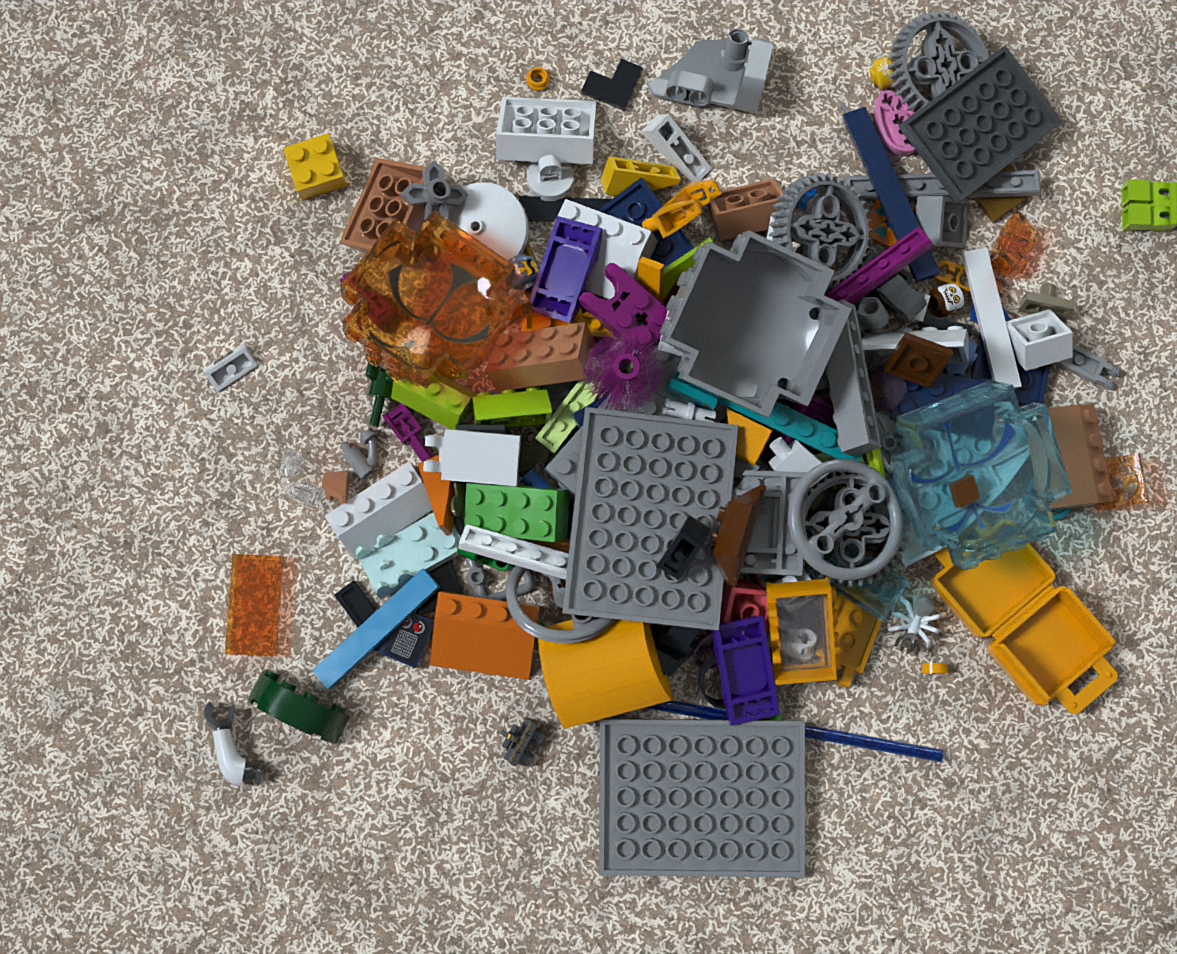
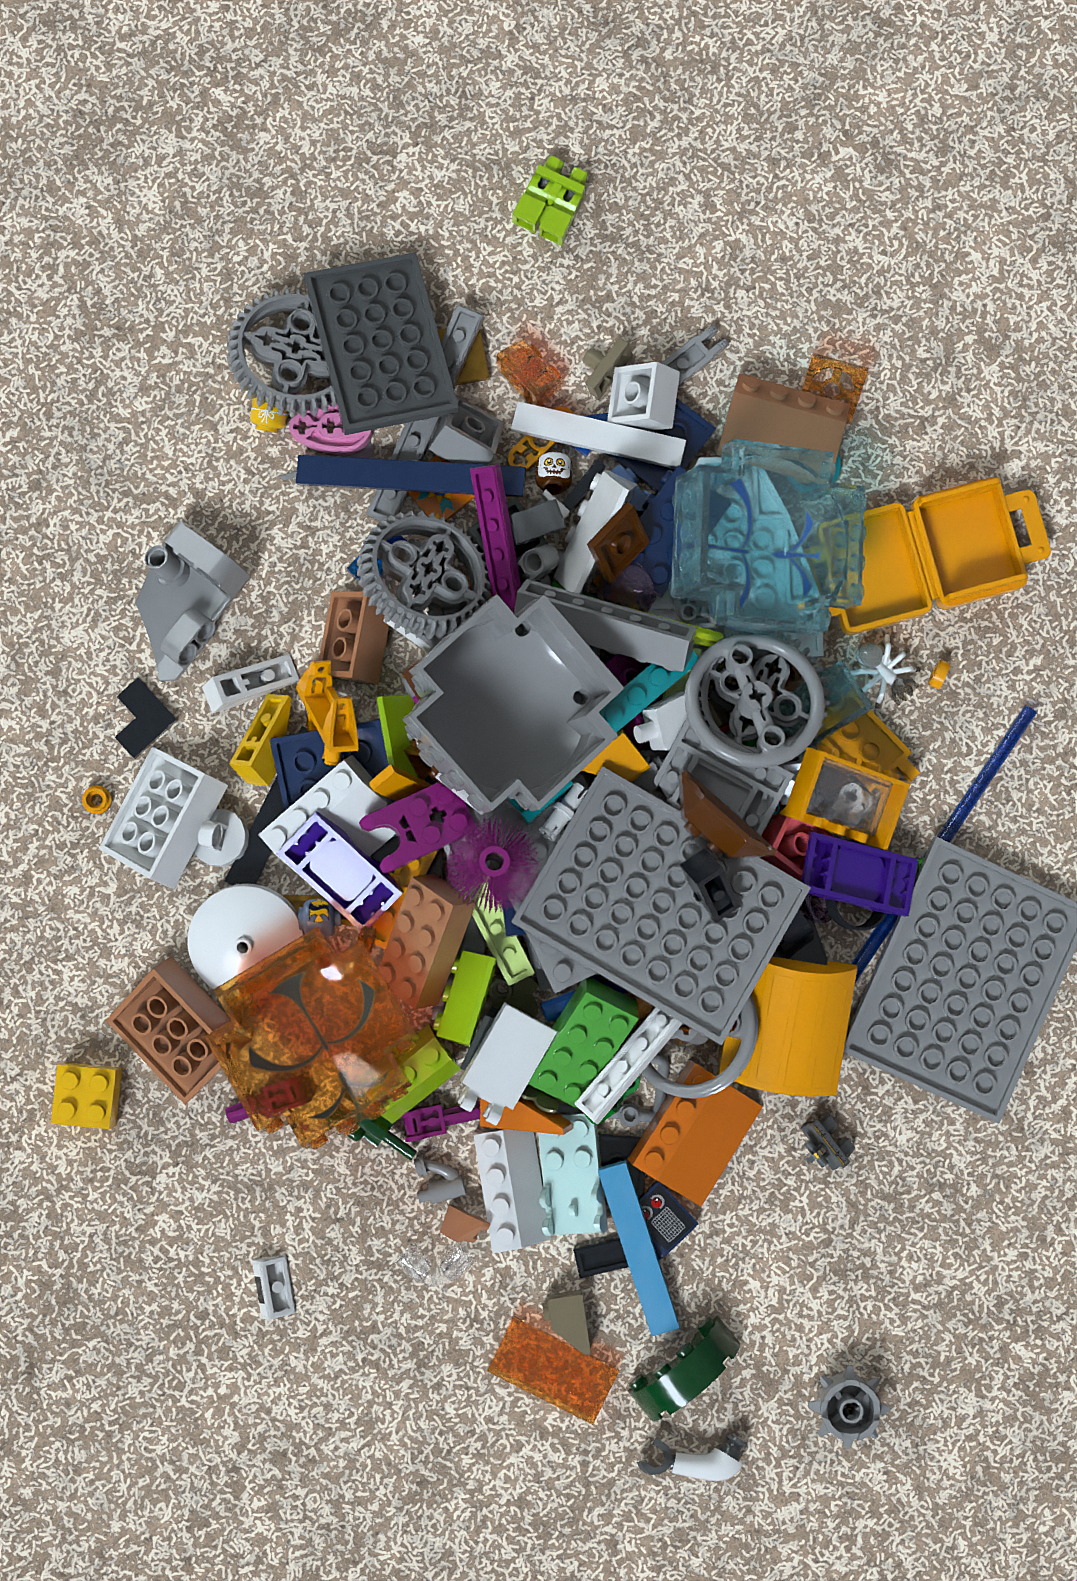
camera: 65 degrees left, 5 degrees up
light grey plant [400,161,468,229] -> none
dark orange tile [949,474,980,508] -> none
none -> dark tan slope [542,1290,591,1355]
none -> light grey brick [808,1365,890,1449]

